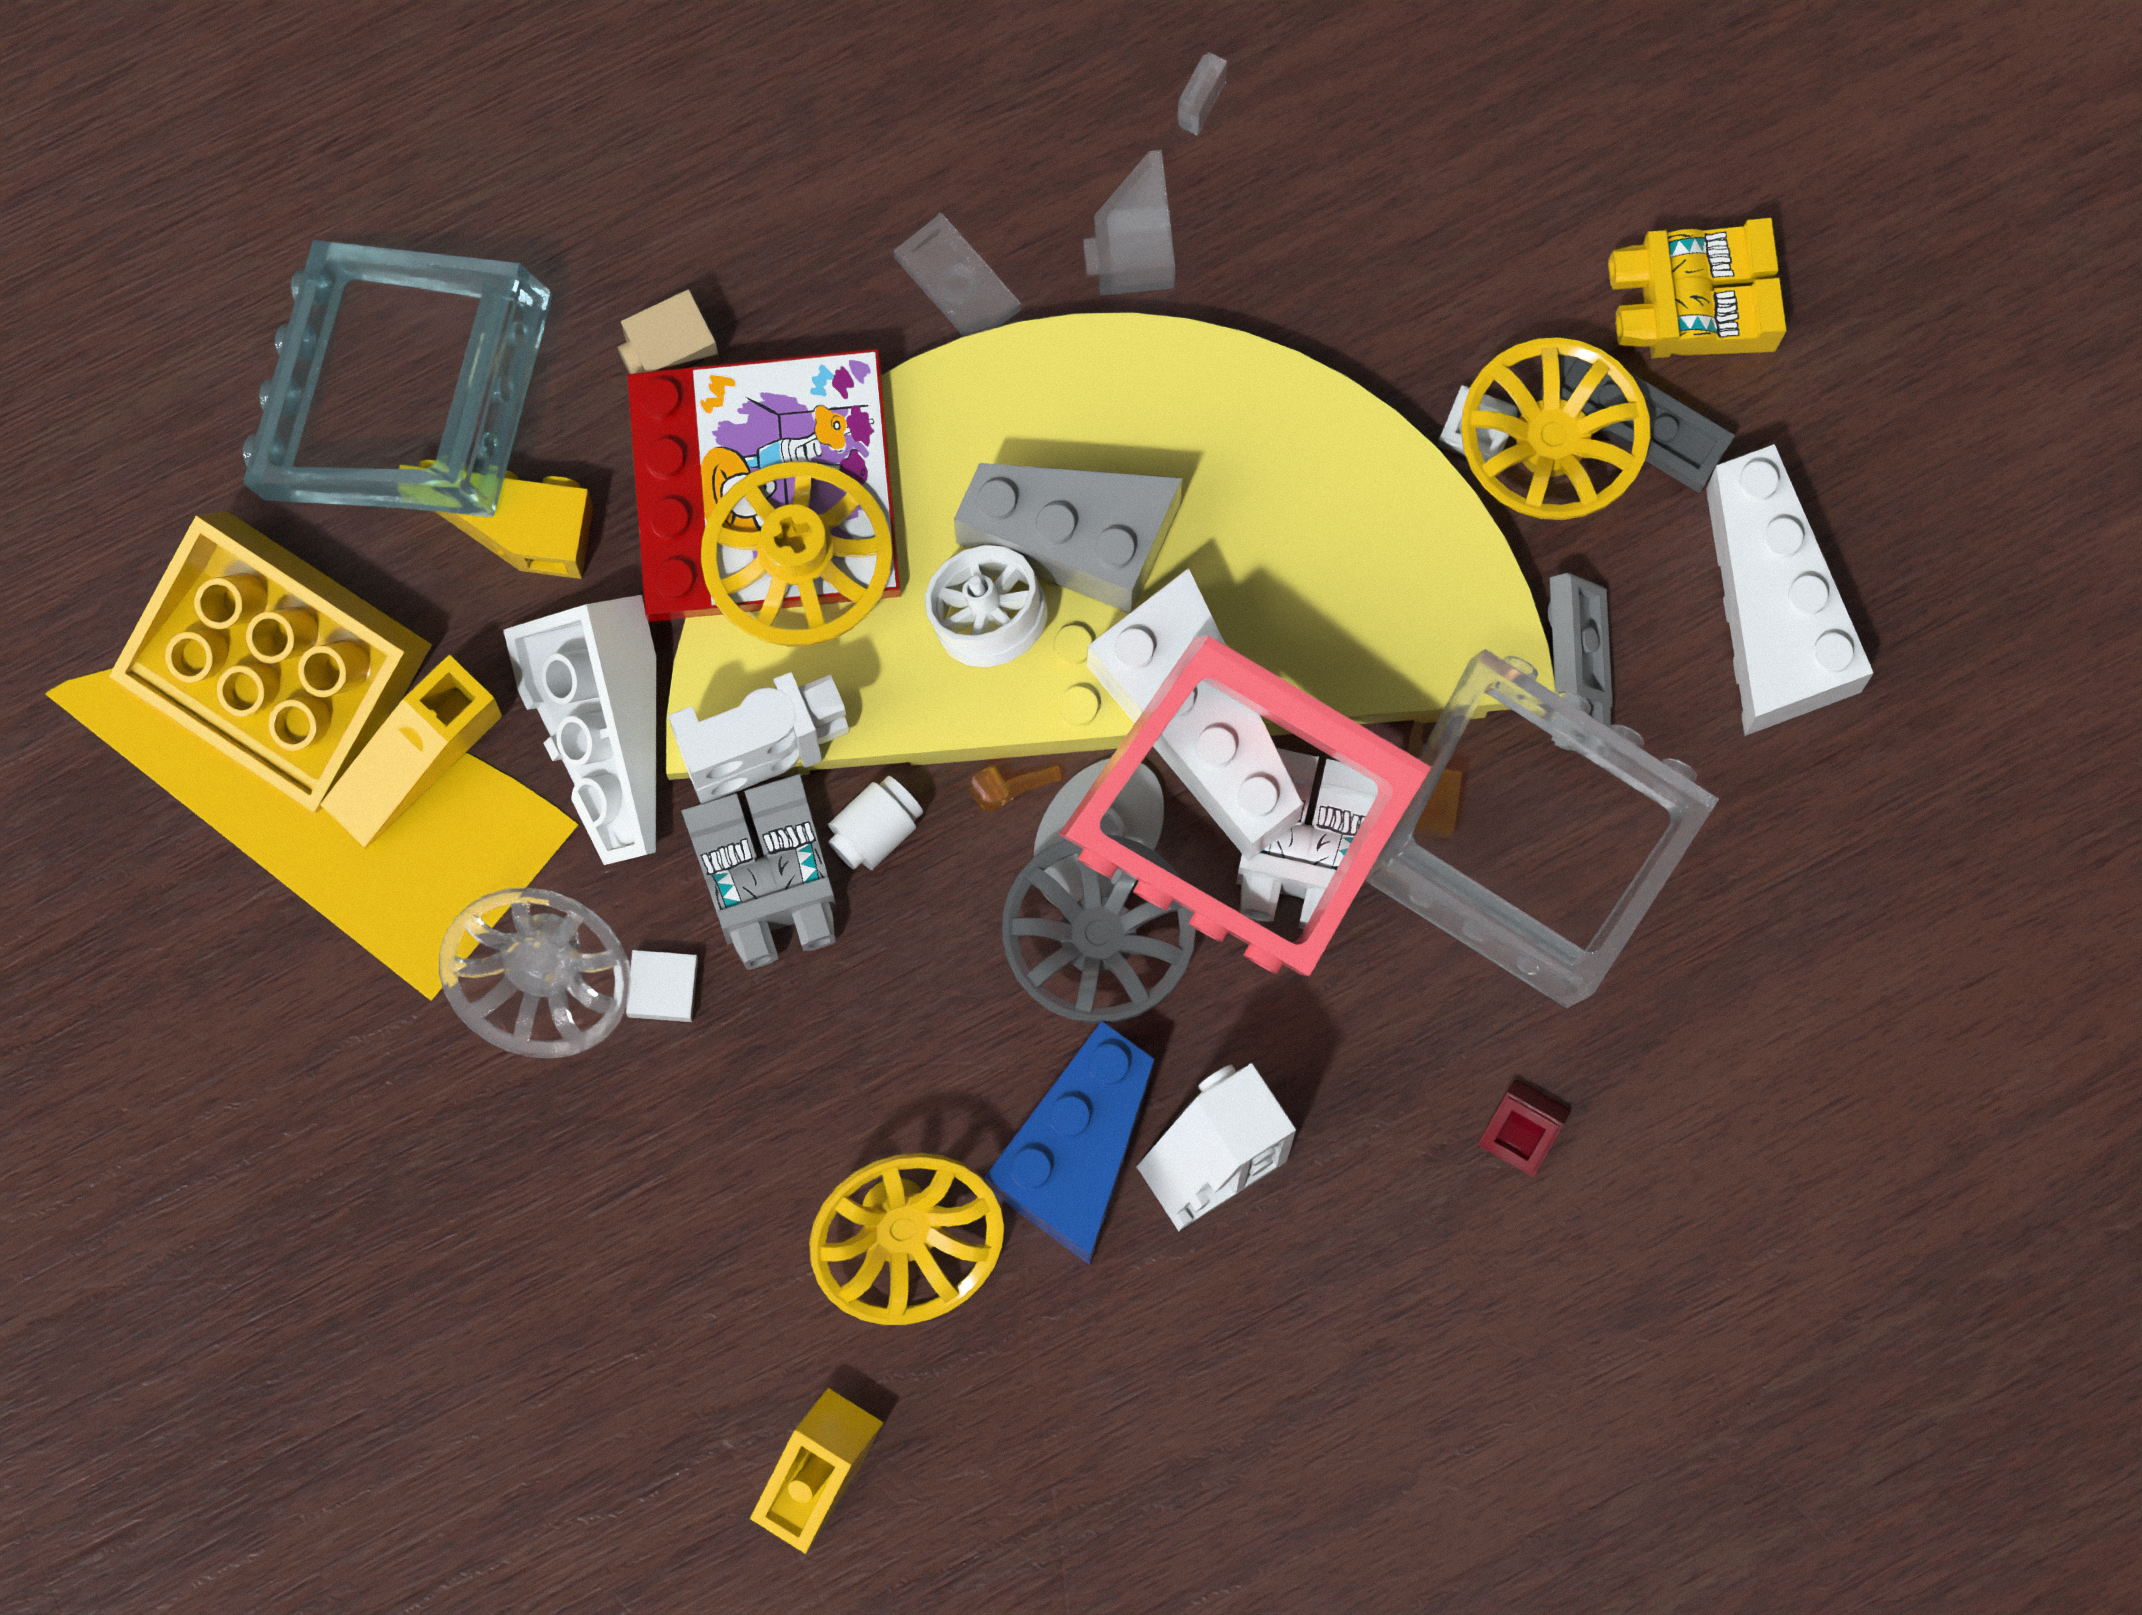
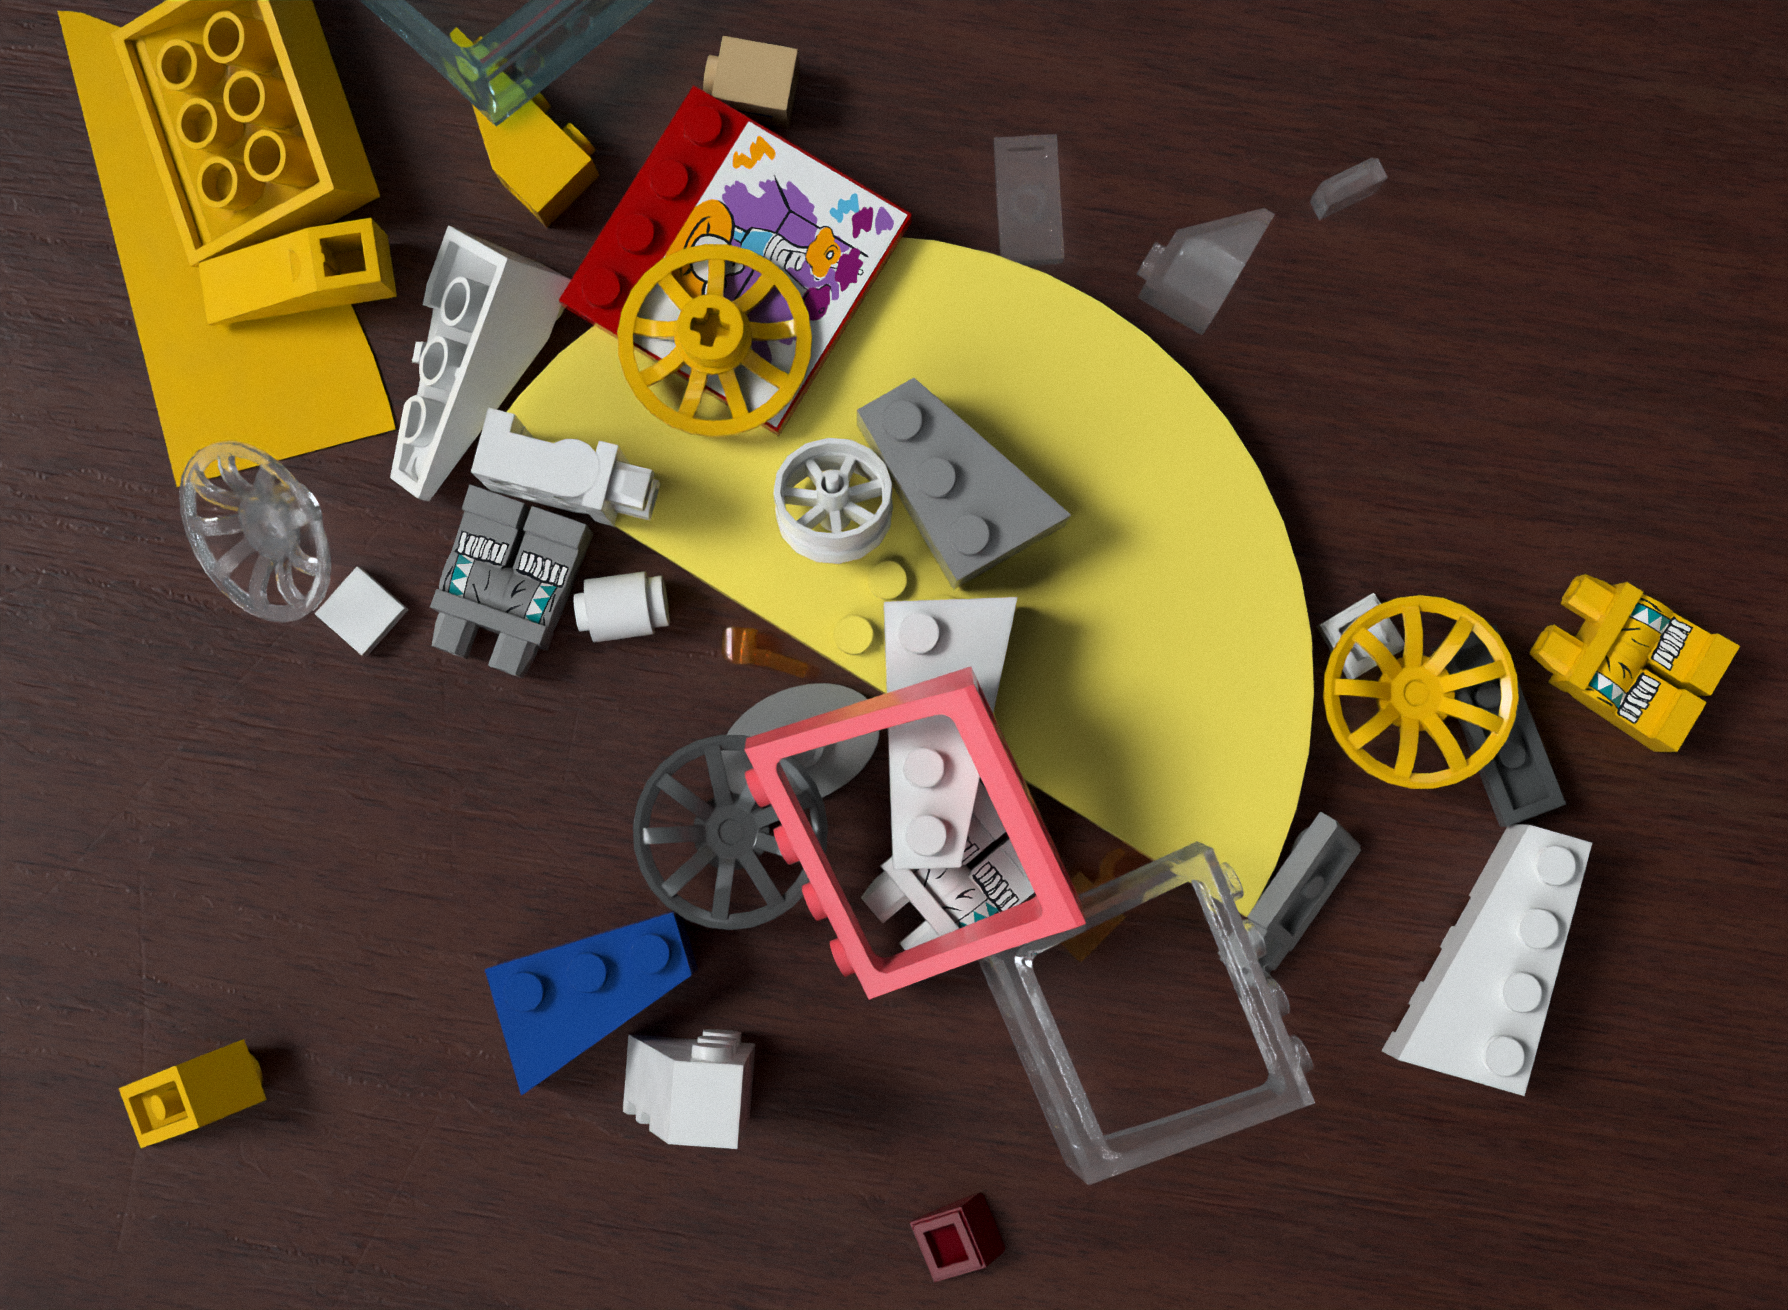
camera: 35 degrees right, 10 degrees up
yellow wheel [809,1153,1004,1325] -> none

